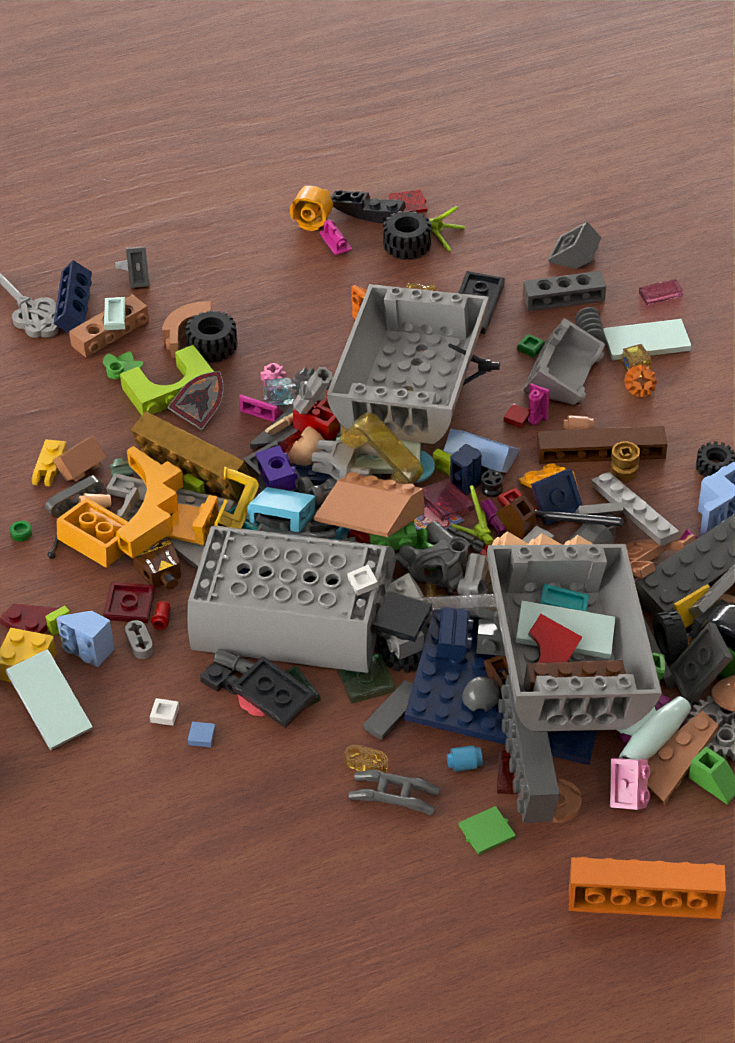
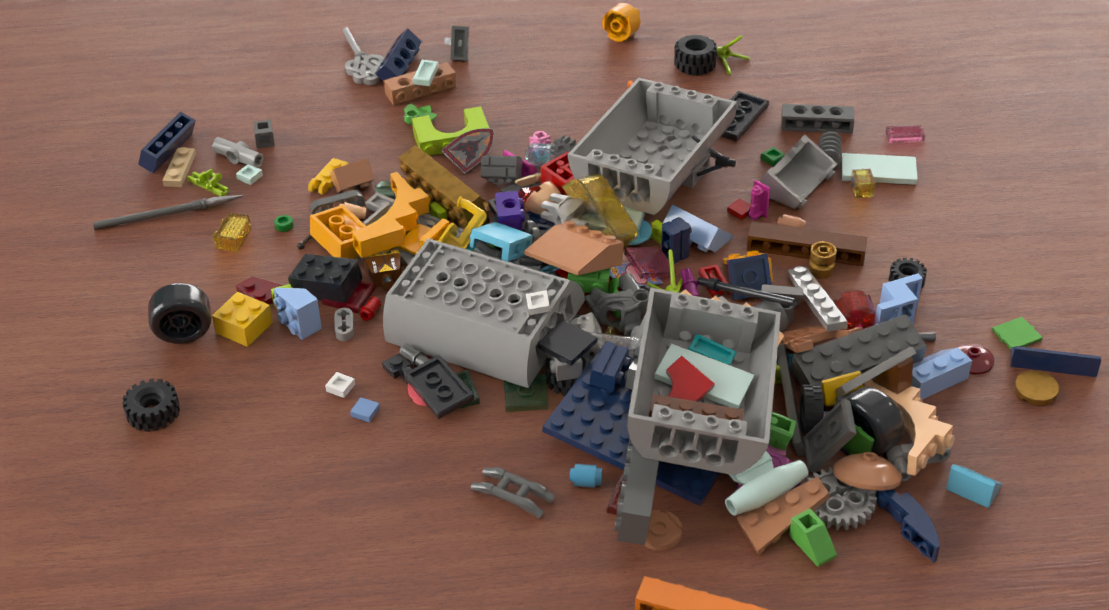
camera: 15 degrees right, 5 degrees down
light aqua tile [6,649,93,751] -> none
nougat arch [162,301,212,358] -> none
black tyre [186,310,238,362] -> none
light grey piece [293,367,333,414] -> none
dark pink hinge [319,220,352,255] -> none
black slope [331,190,406,223] -> none
clear yellow beam [344,744,388,773] -> none
dark grey tile [363,680,413,740] -> none
red piece [389,189,427,213] -> none
bright green piece [459,806,516,855] -> none
dark grey hair [462,677,501,712] -> none
black wheel [481,470,503,497] -> none
reddish brown slope [495,494,536,540] -> none
dark grey slope [548,221,602,269] -> none
bright pink bracket [610,758,650,810] -> none
orange gear [624,365,657,398] -> none
none -> black brick [288,254,363,303]
none -> dark grey brick [481,156,522,183]
none -> clear red brick [833,290,876,330]

